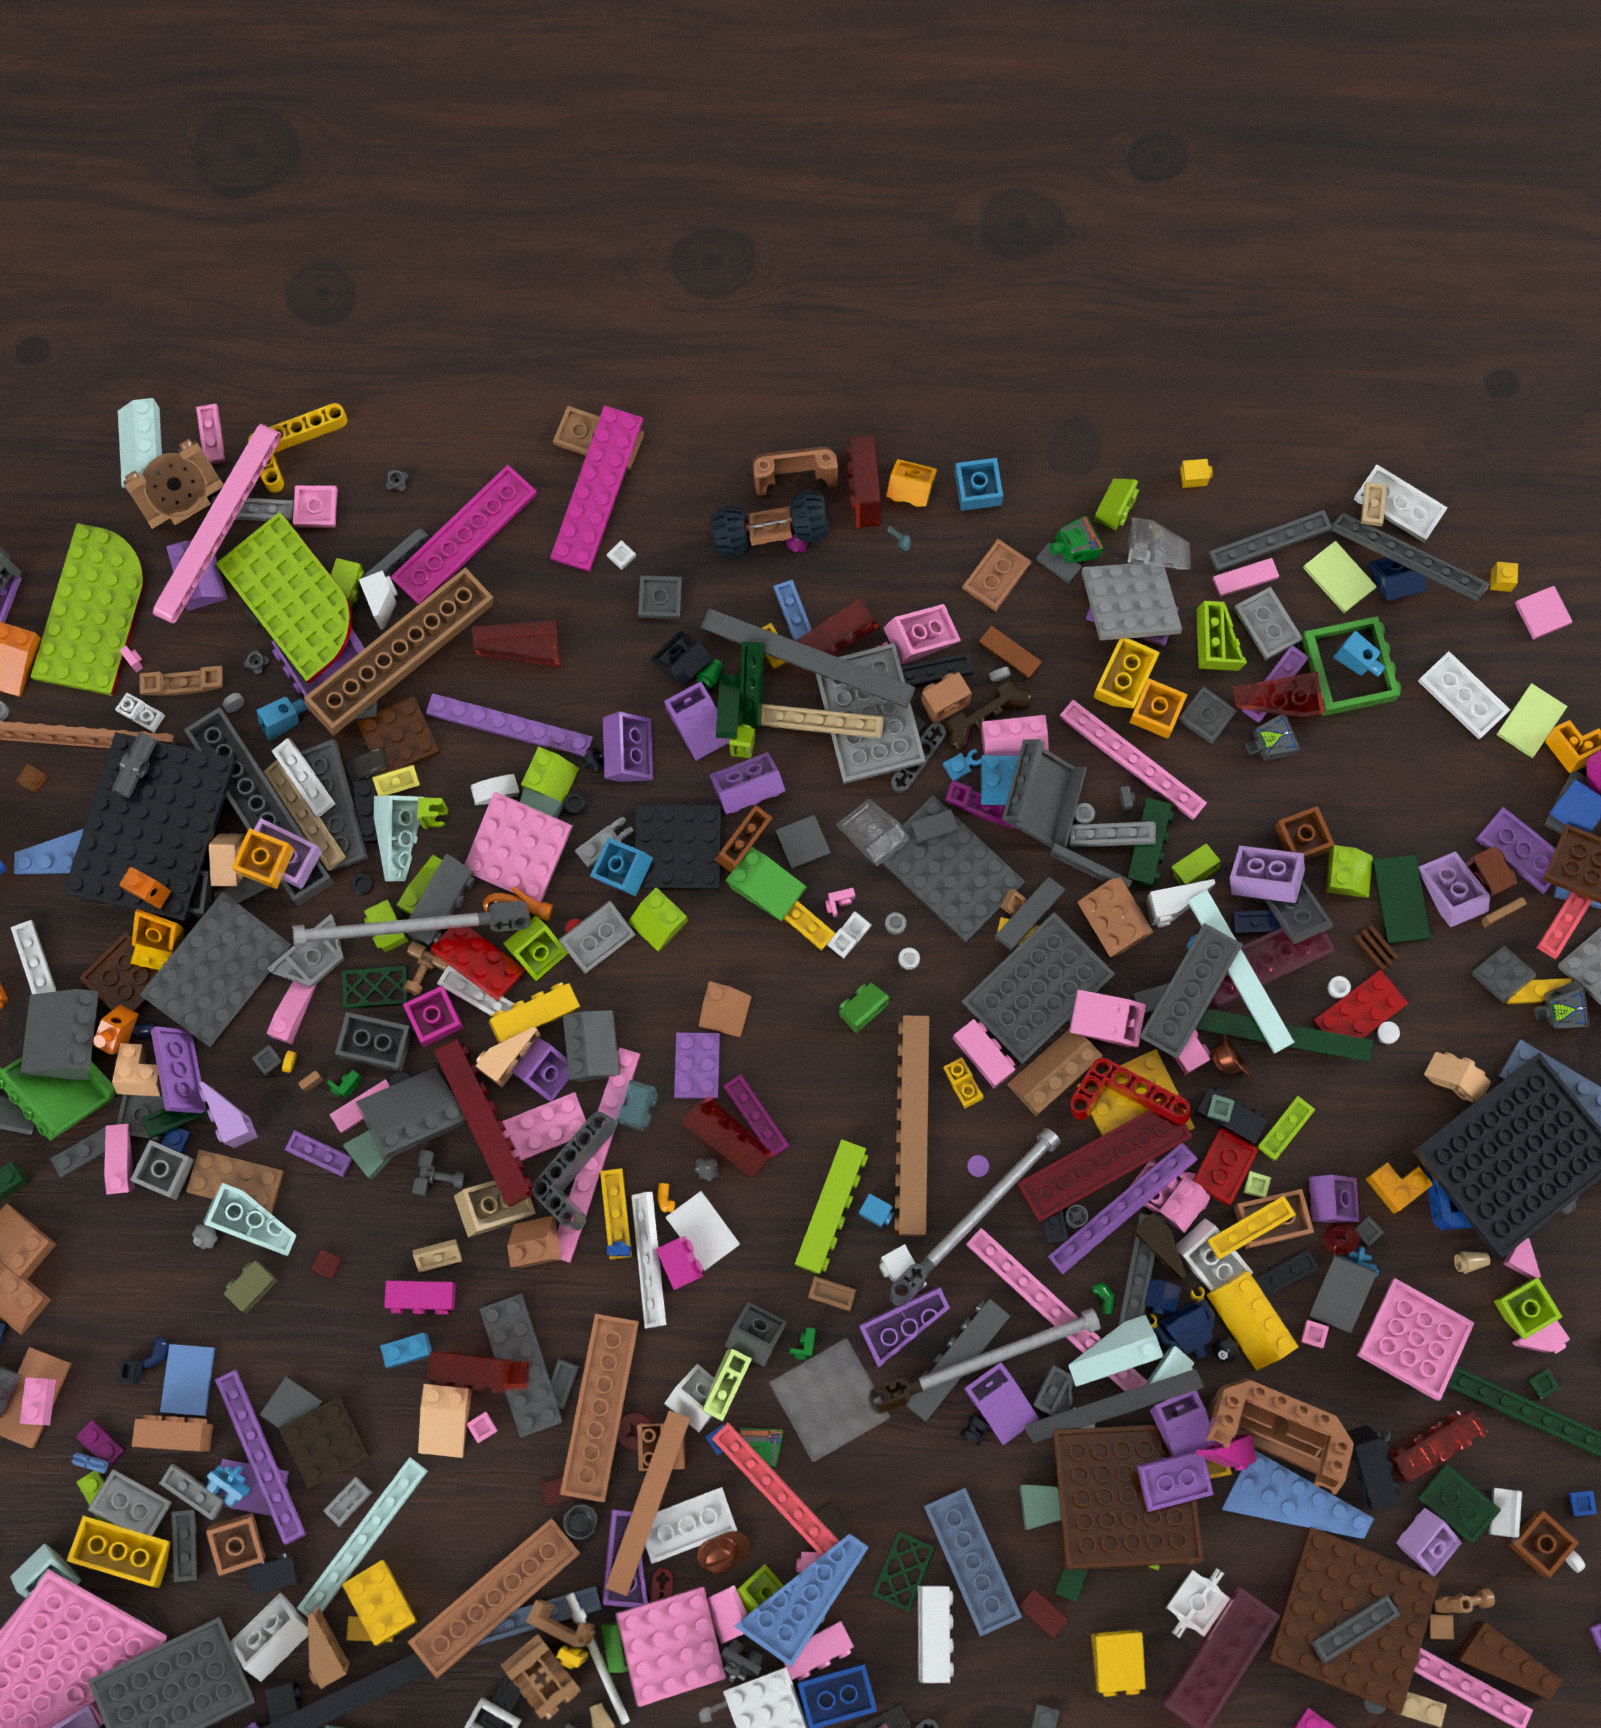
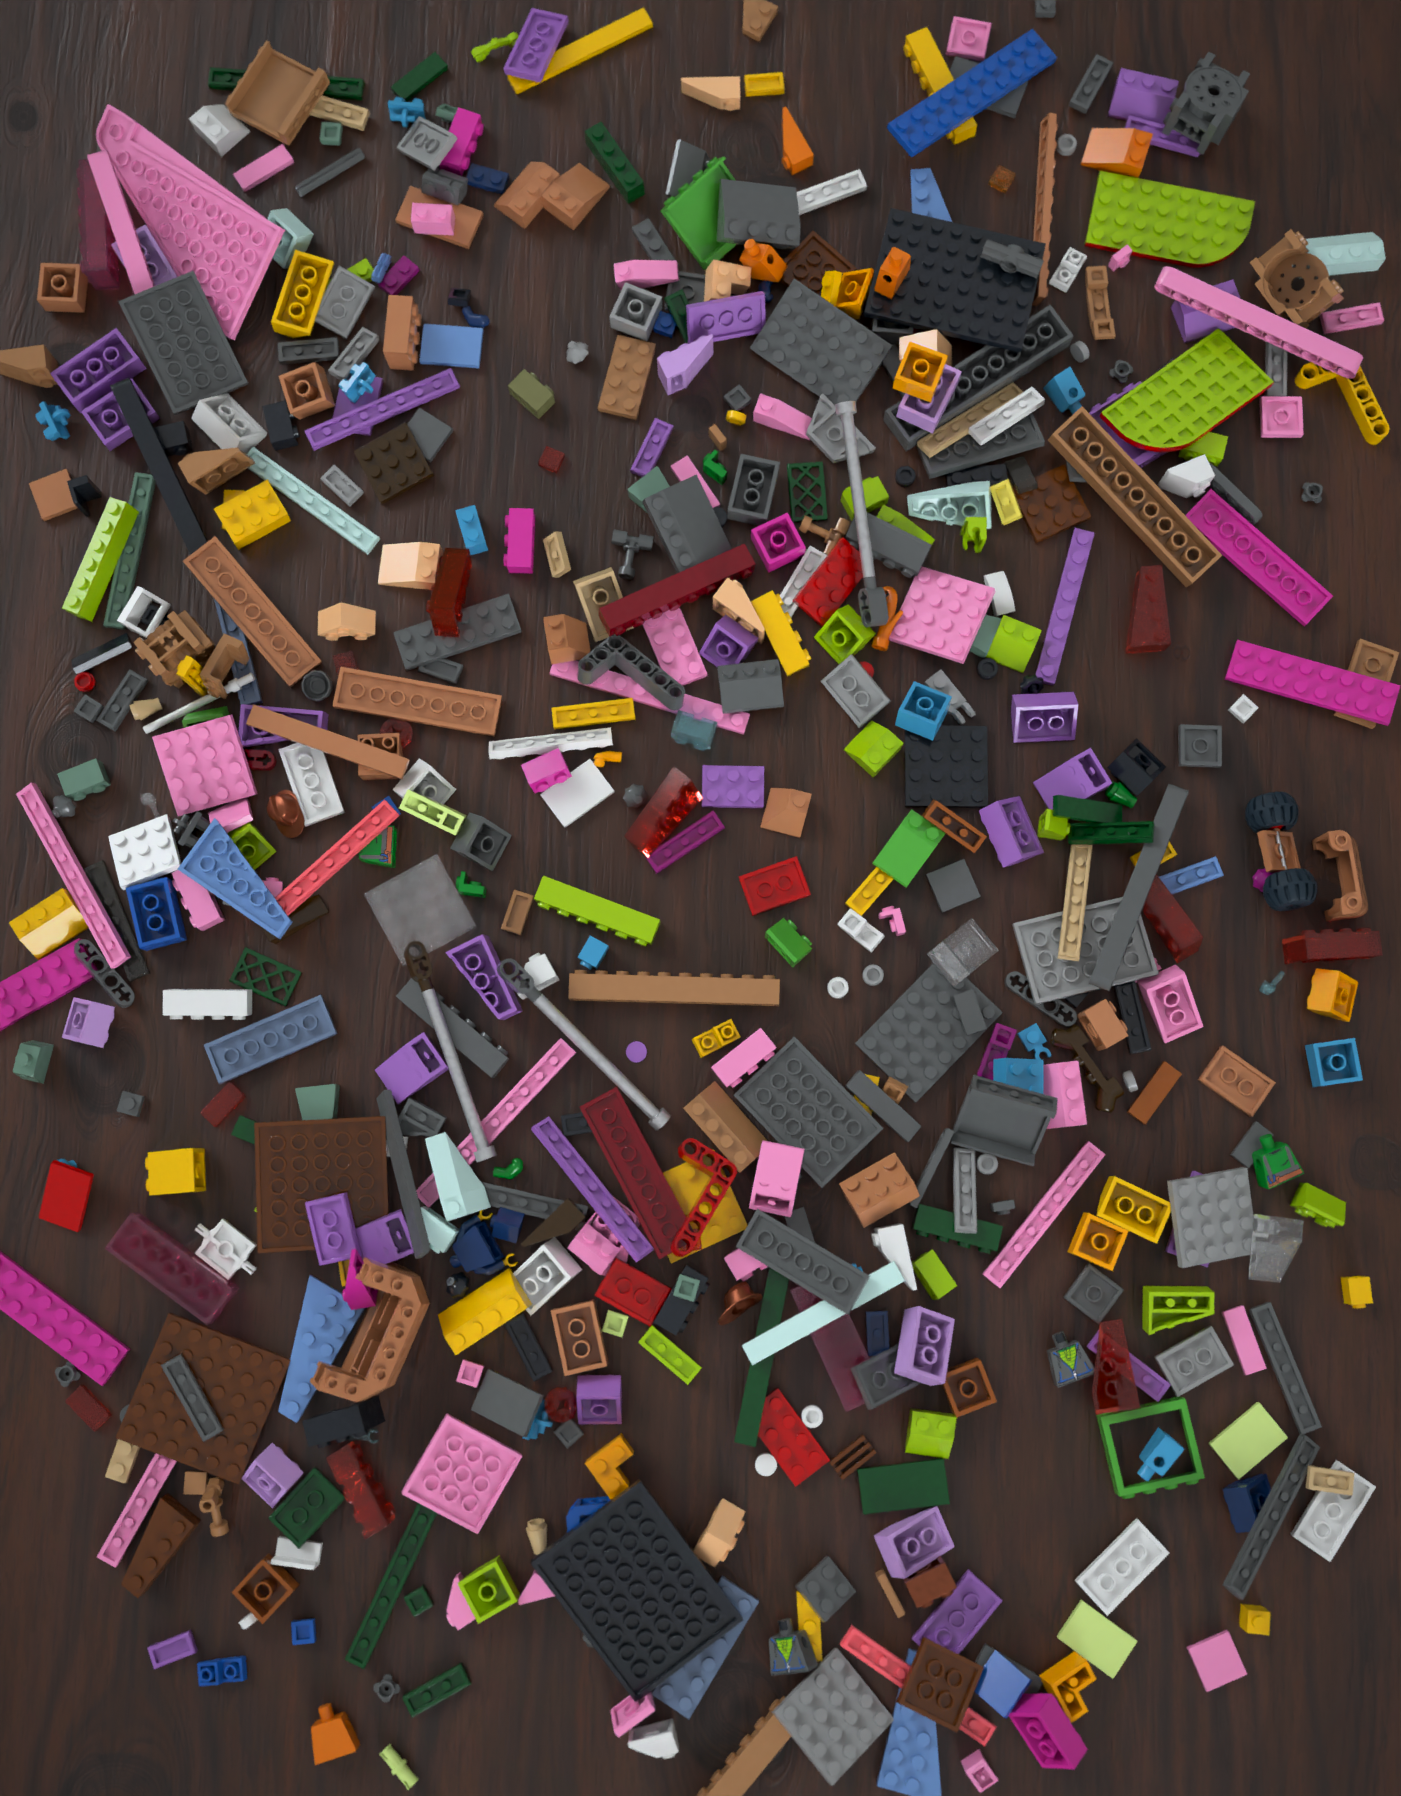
camera: 90 degrees right, 5 degrees up
light aqua wedge [203,1183,296,1256] -> none
bright pink plate [467,1412,498,1443] -> none
blue plate [607,1241,631,1256] -> none
black wheel [959,1415,990,1446] -> none
dark grey wheel [1064,1205,1088,1229] -> none
yellow plate [1207,1196,1296,1260] -> none
none -> light nougat brick [318,602,376,641]
none -> red tile [738,856,811,916]

